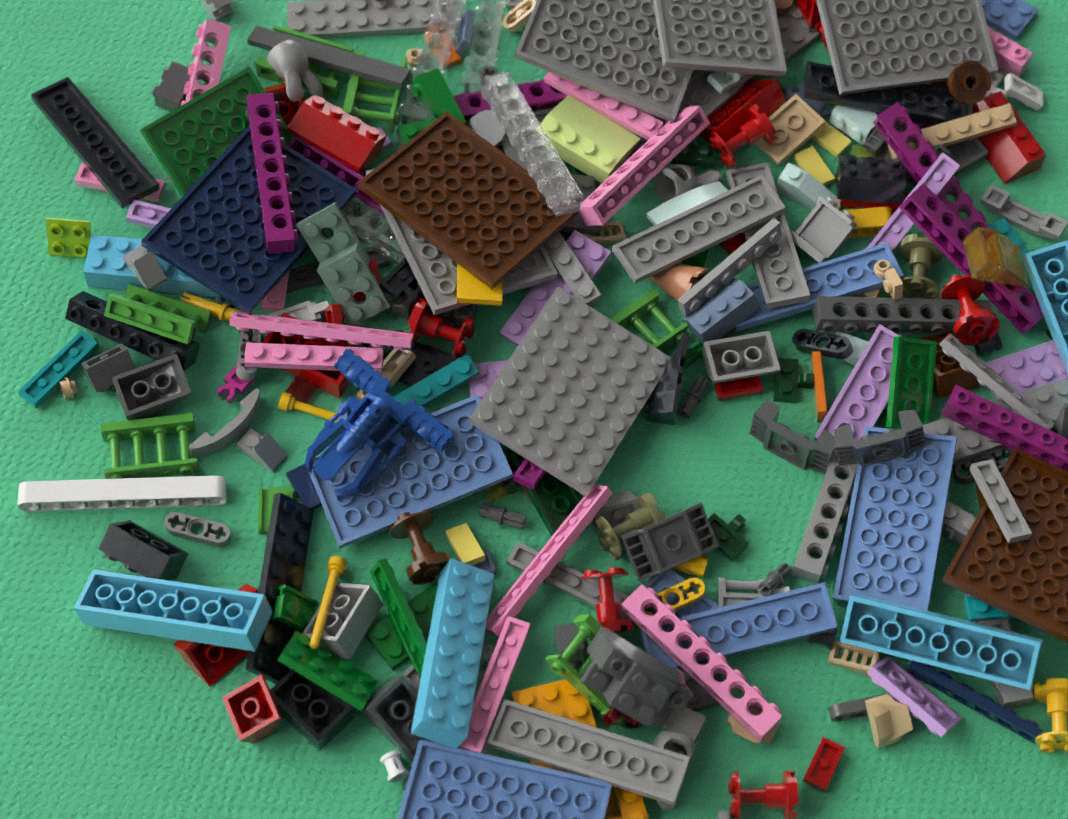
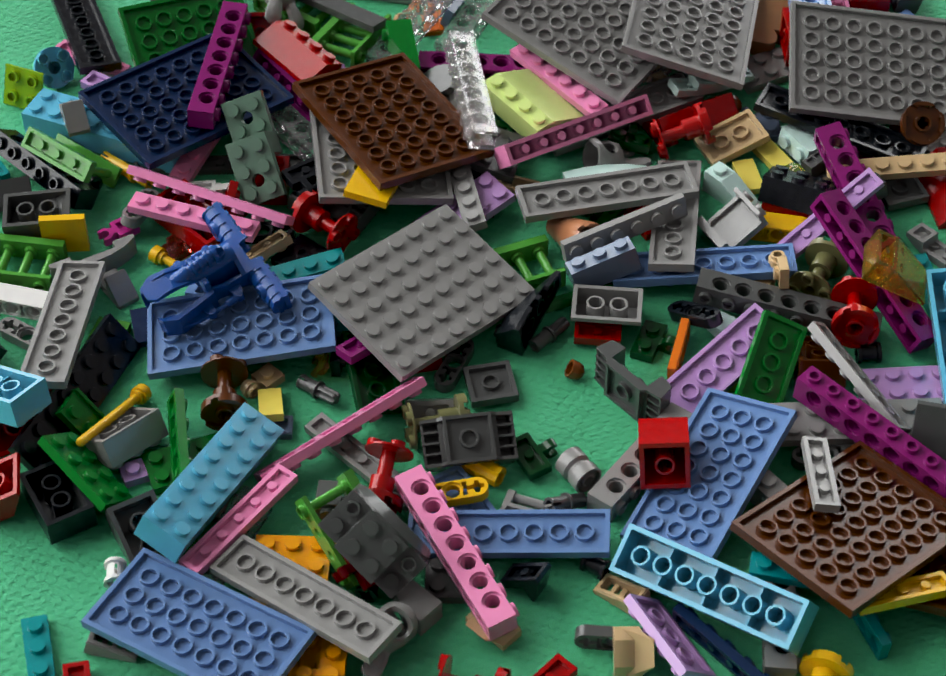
camera: 20 degrees right, 15 degrees down
dark grey plate [834,410,926,466] -> none
none -> light grey plate [20,260,106,389]
none -> medium azure plate [33,47,74,89]
none -> yellow tile [38,214,90,252]
none -> lavender plate [118,458,149,488]
none -> tan plate [240,362,285,399]
none -> dark grey beam [434,339,474,393]
none -> dark grey plate [463,360,519,409]
none -> black slope [500,562,551,602]
none -> light grey wheel [555,446,601,493]
none -> dark orange hinge [565,359,585,380]
none -> red slope [638,417,691,489]

